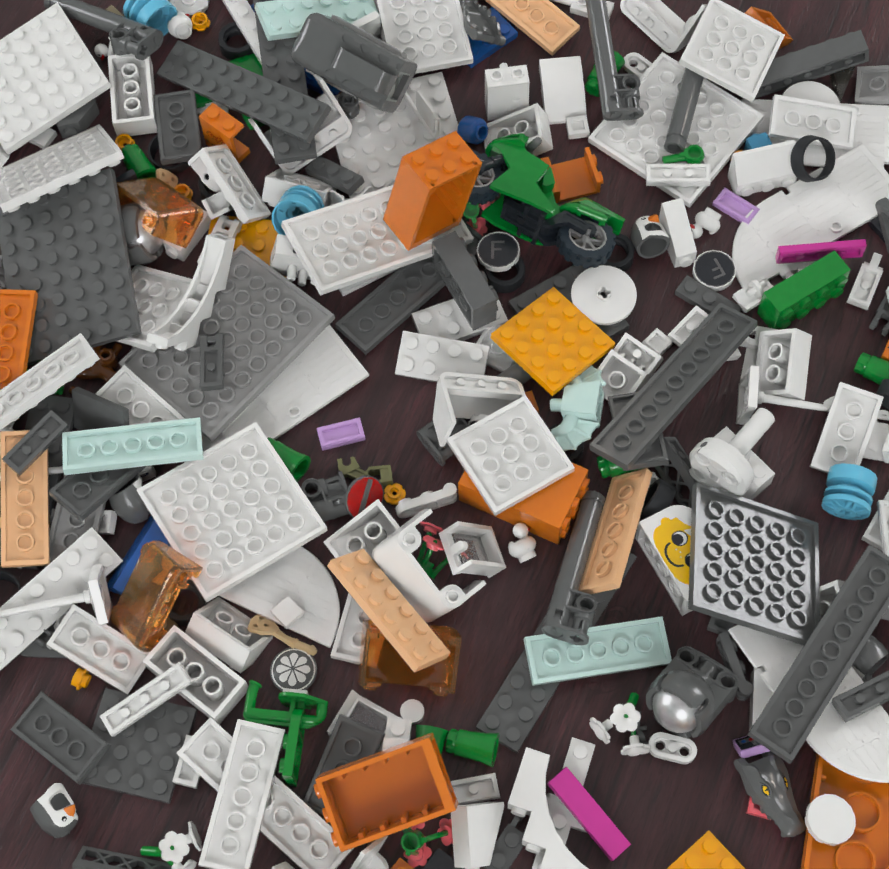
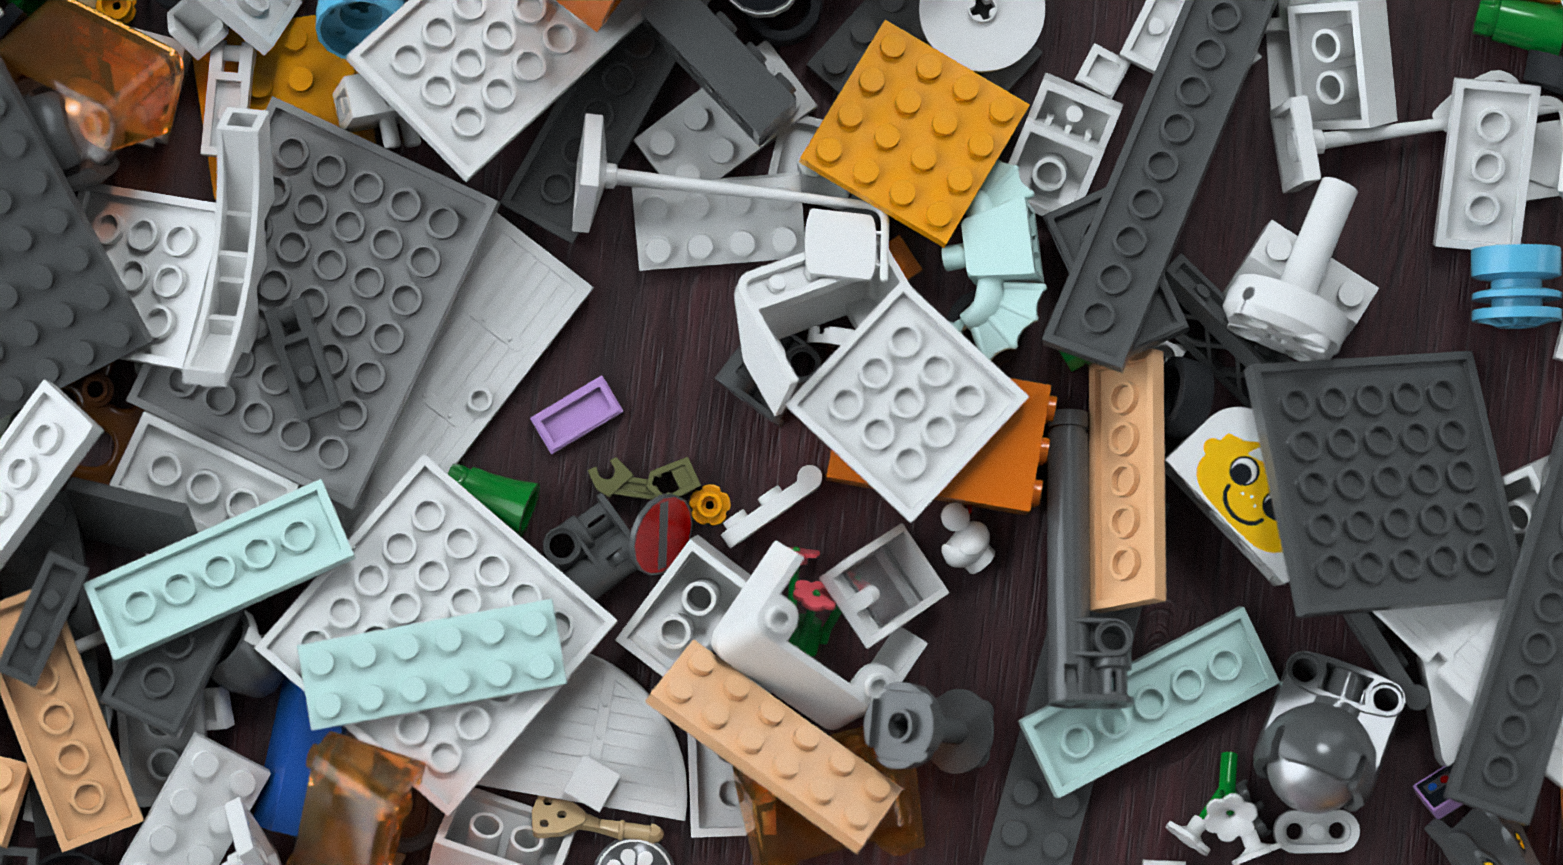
camera: 15 degrees left, 20 degrees up
none -> light aqua plate [297,599,568,731]
none -> white piece [572,113,889,283]
none -> dark grey piece [864,682,994,774]

